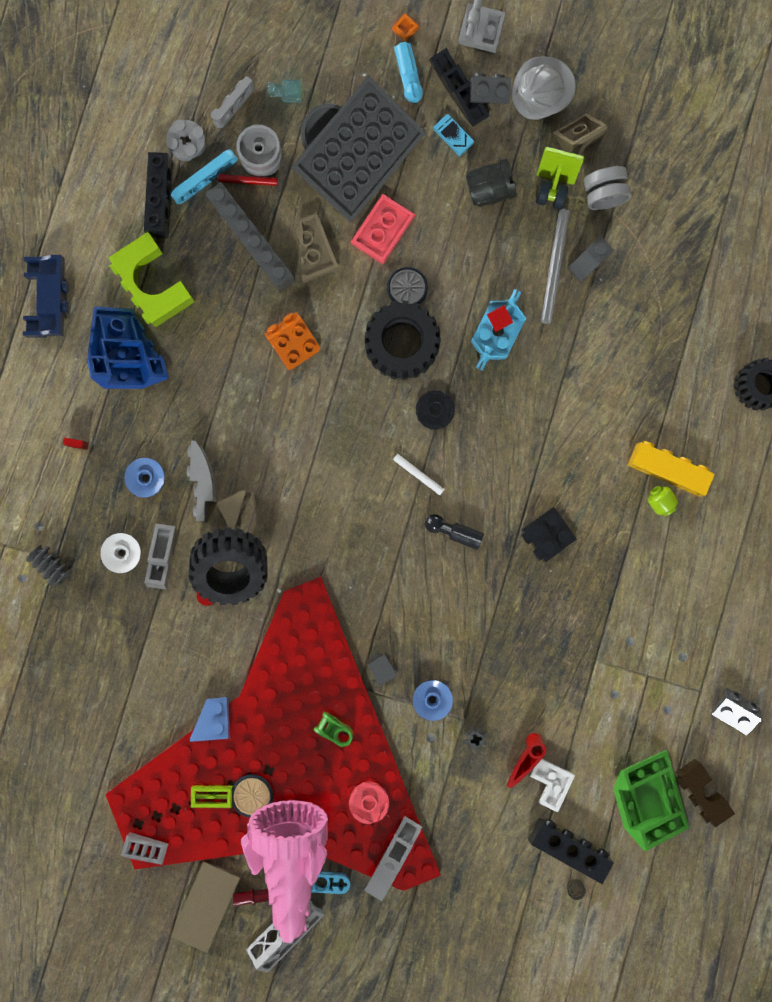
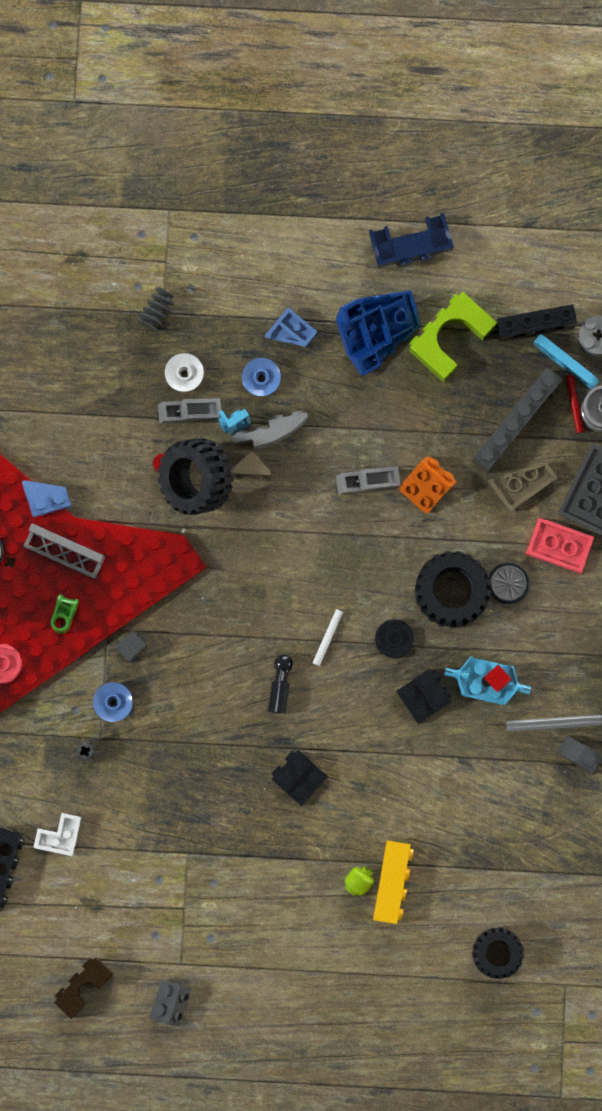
camera: 80 degrees right, 5 degrees down
red tile [63,437,89,450] -> none
red piece [506,733,546,788] -> none
bright green slope [613,750,689,851] -> none
none -> light grey fence [23,524,105,579]
none -> medium azure bracket [218,409,251,436]
none -> medium blue wing [265,307,319,347]
none -> light grey slope [336,466,401,495]
none -> black plate [396,669,452,724]

